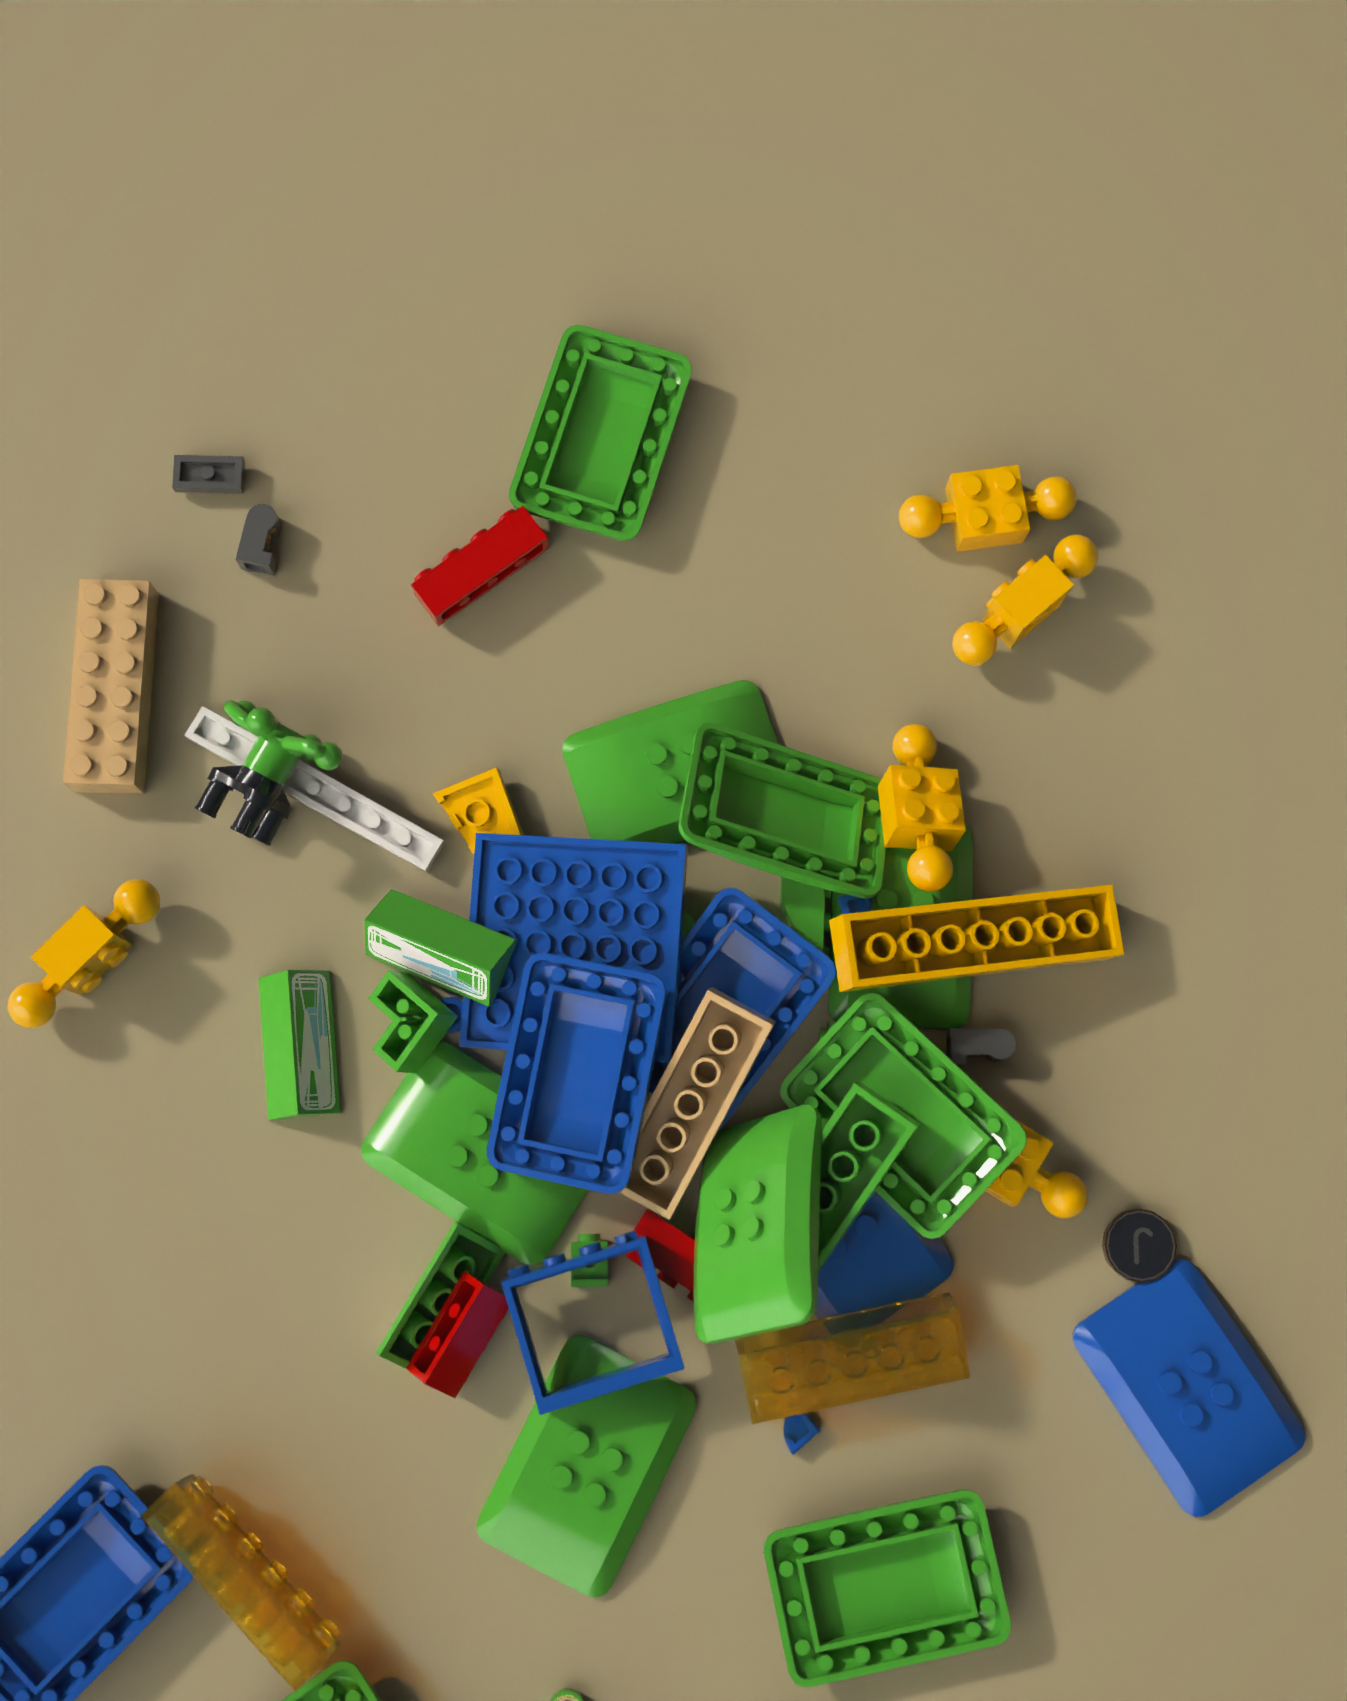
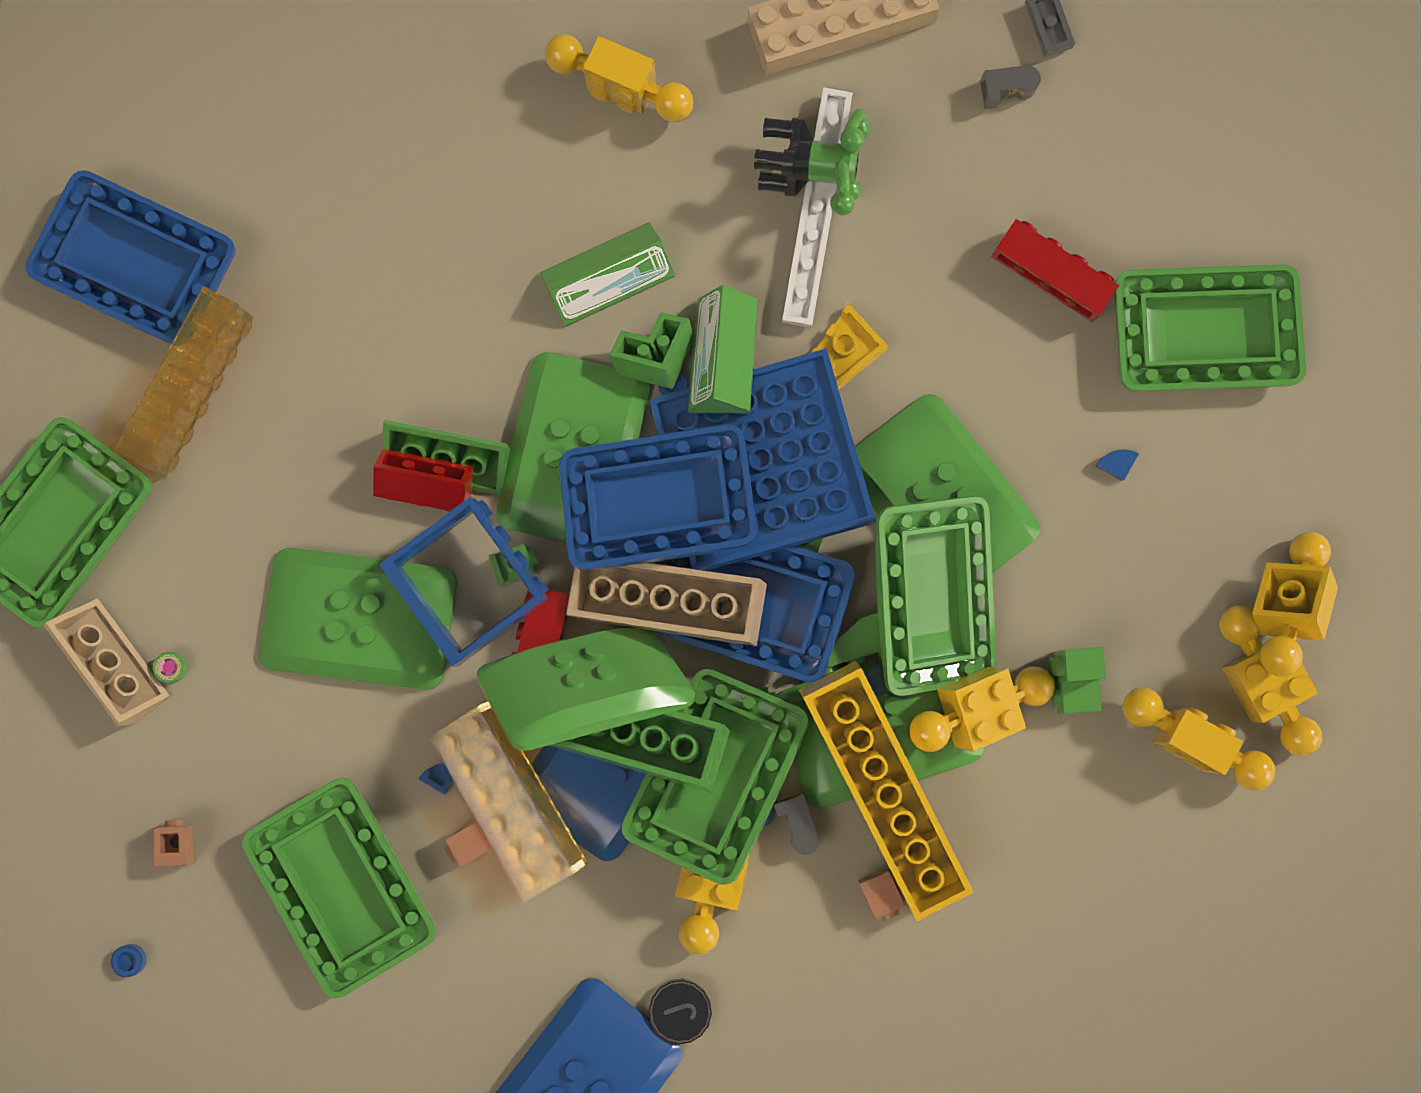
camera: 75 degrees right, 5 degrees up
none -> nougat brick [445,819,498,867]
none -> nougat brick [858,868,905,921]
none -> bright green brick [1048,647,1106,714]
none -> blue tile [1096,449,1139,481]
none -> yellow brick [1252,532,1338,677]

